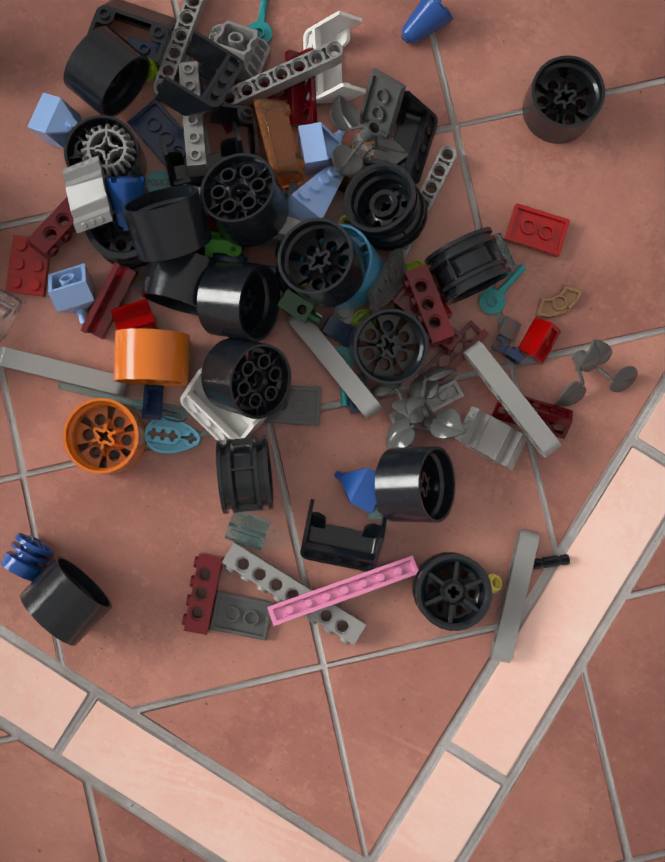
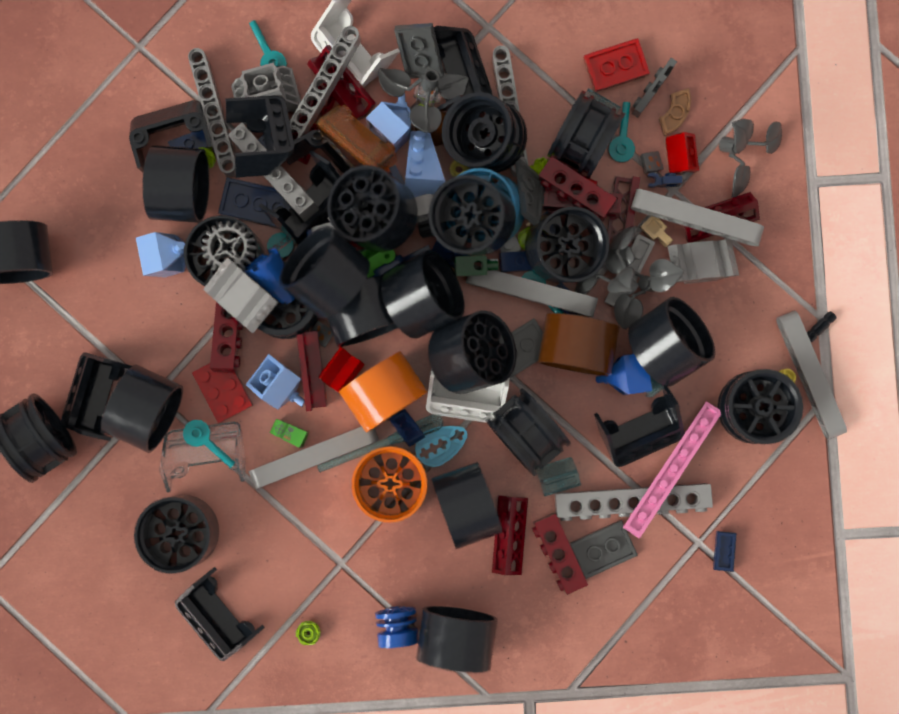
camera: 30 degrees left, 0 degrees up
none -> bright green leg [270,419,309,448]
none -> black wheel [431,462,503,549]
none -> dark red fence [492,495,528,575]
none -> reddish brown wheel [538,313,620,376]
none -> dark grey wing [632,58,677,118]
none -> tan plate [640,216,673,248]
none -> dark blue plate [713,531,737,572]

